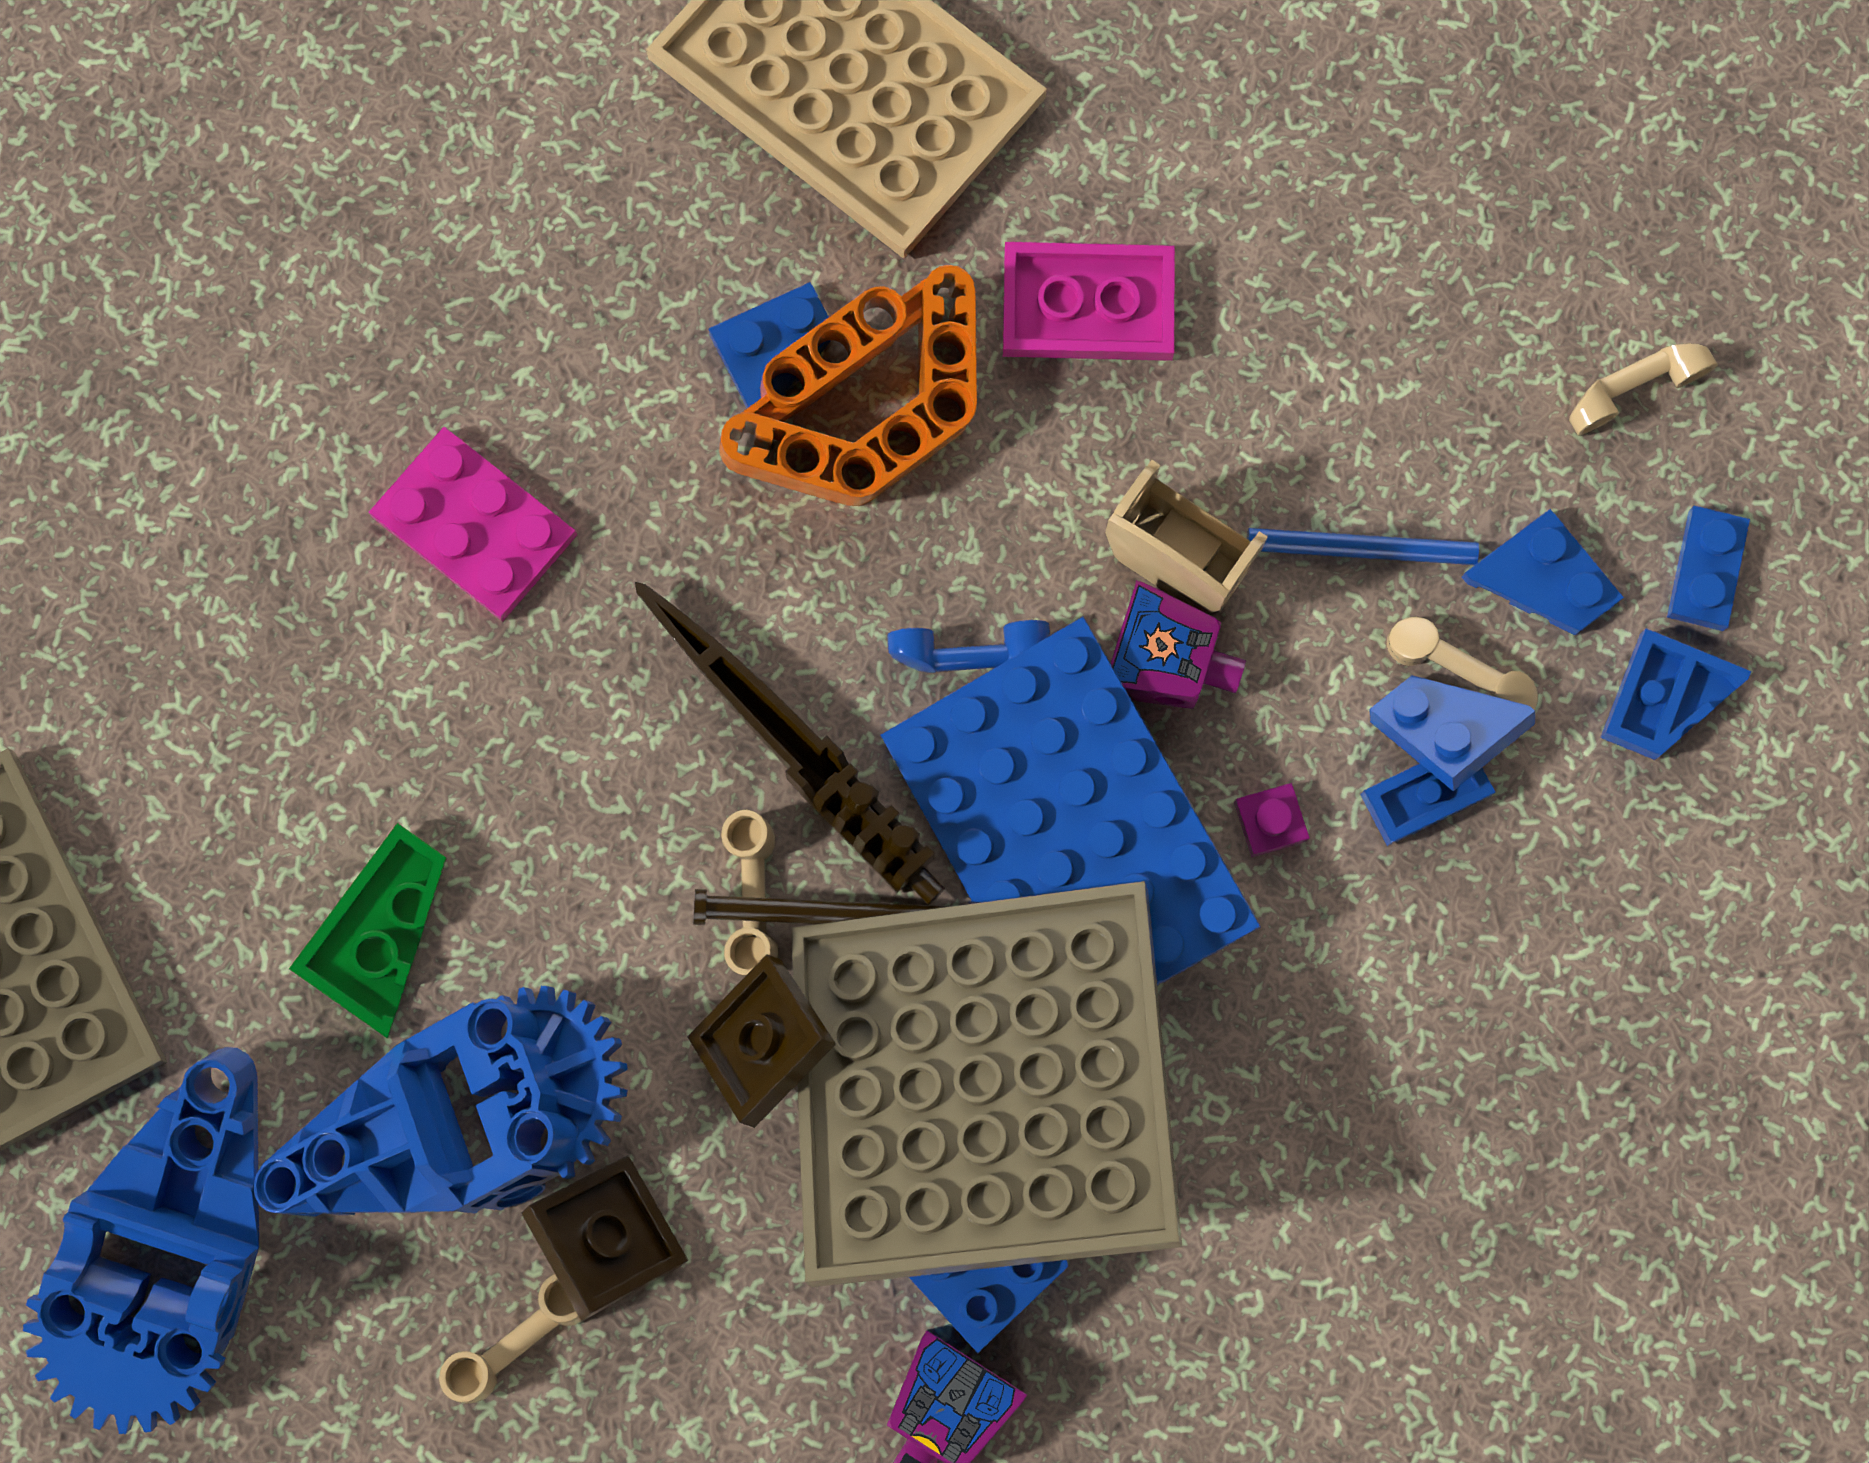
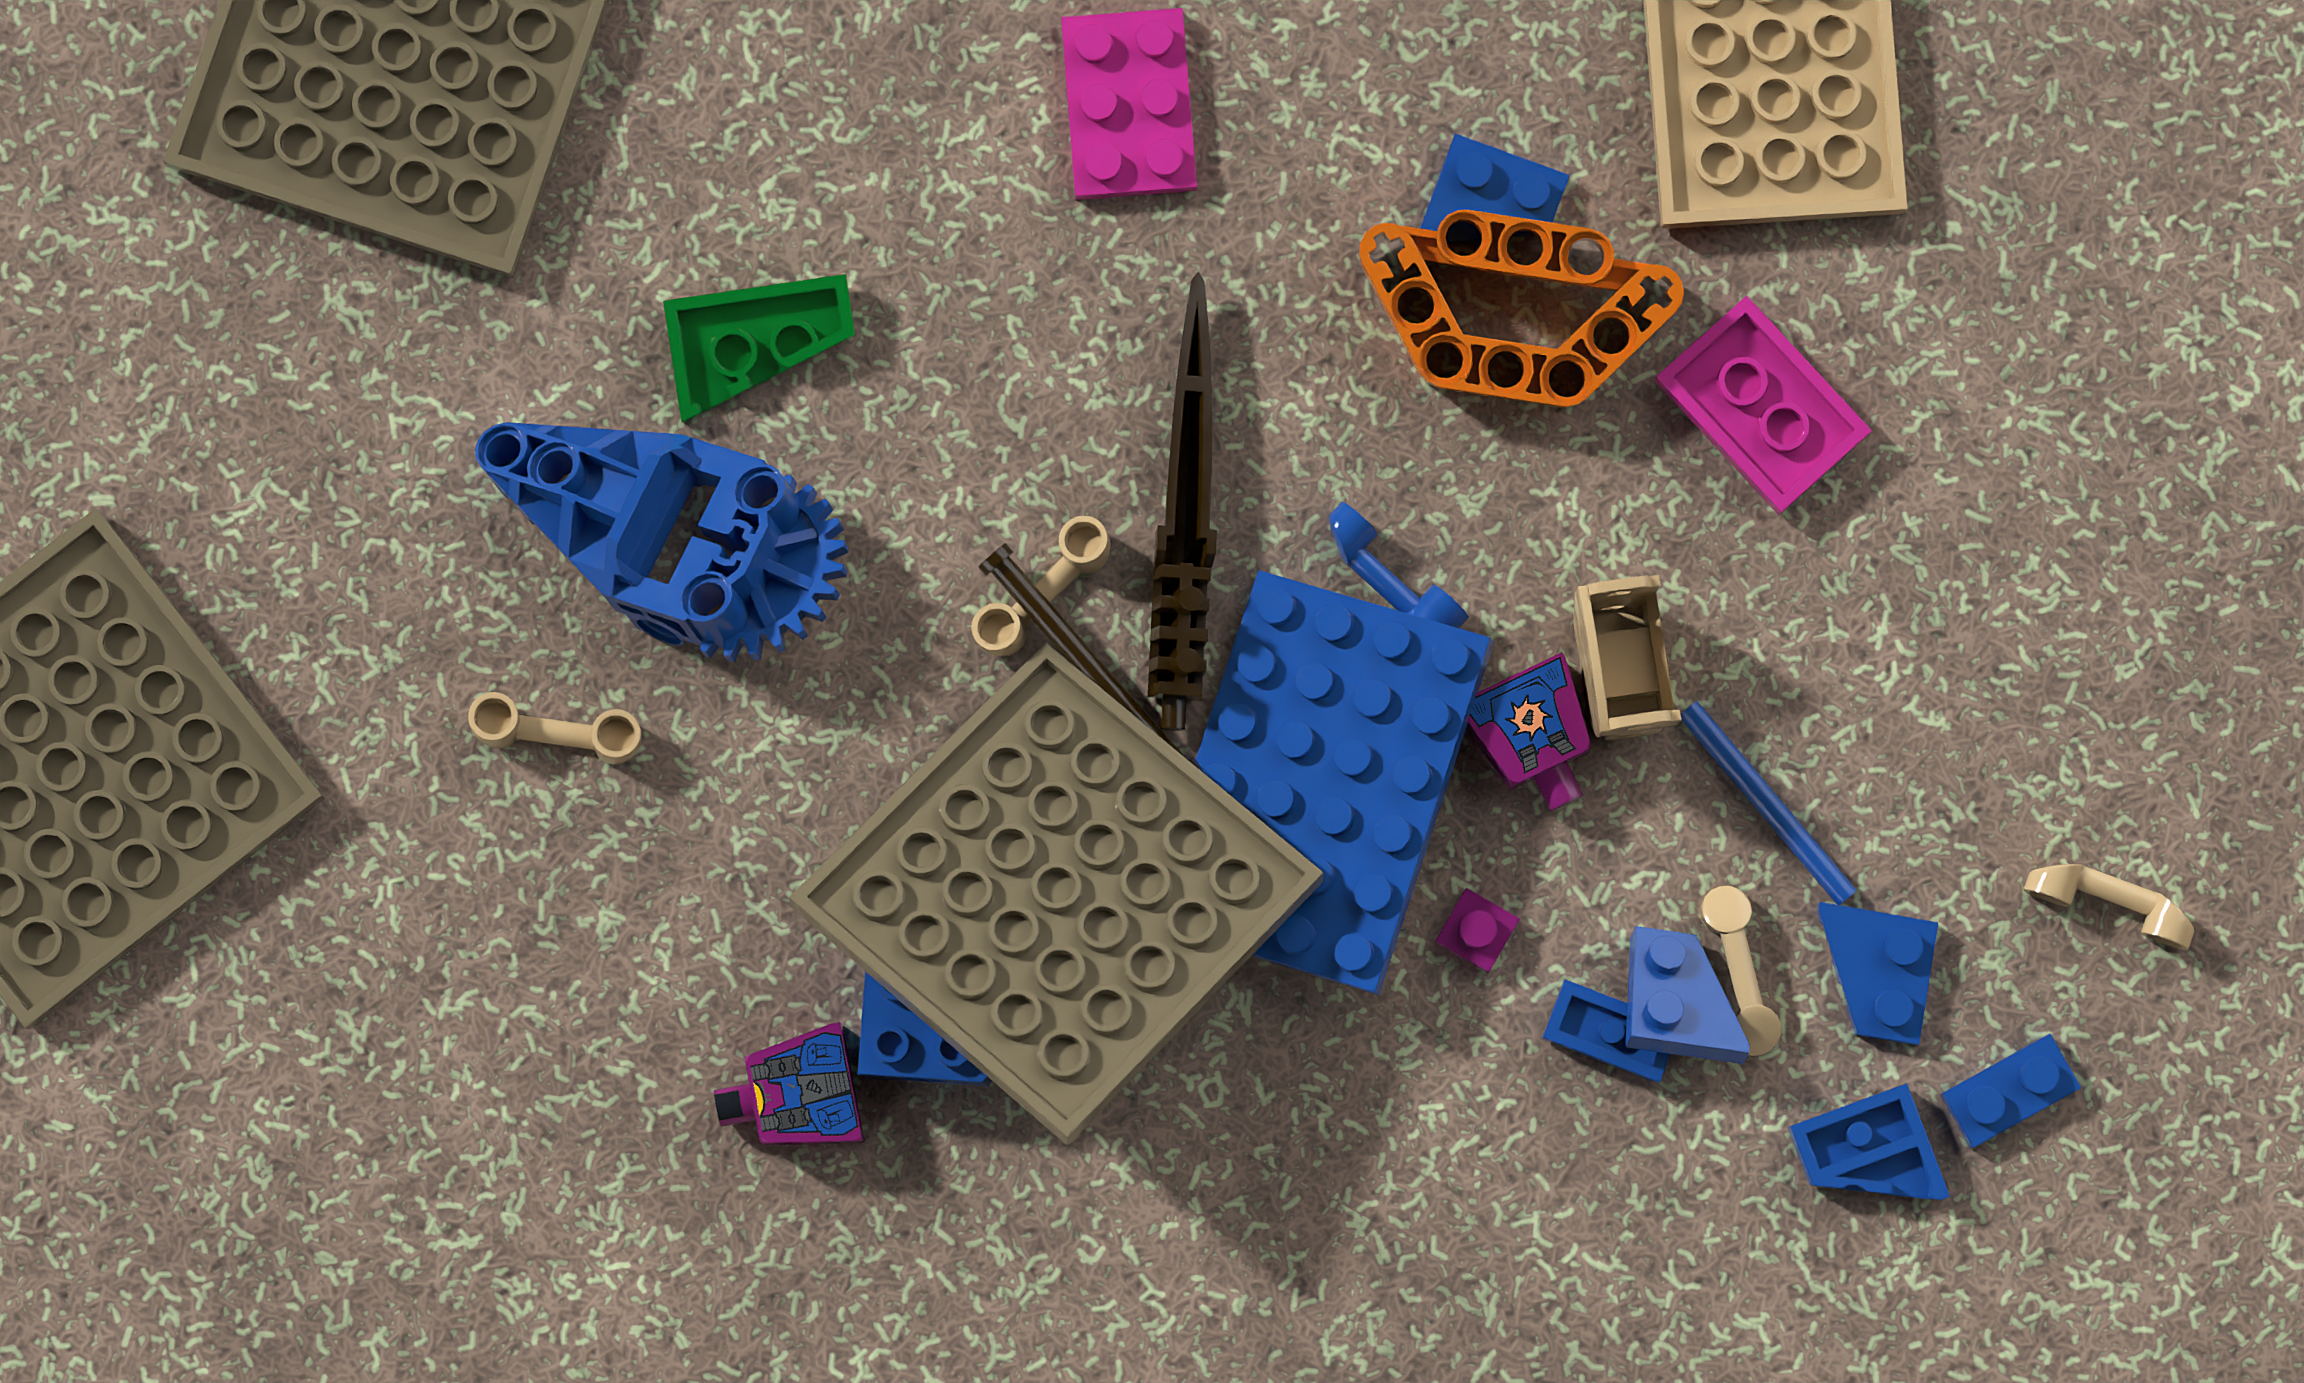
camera: 50 degrees right, 5 degrees up
blue connector [23,1047,259,1434] -> none
dark brown plate [521,1155,688,1321] -> none
dark brown plate [687,954,836,1128] -> none

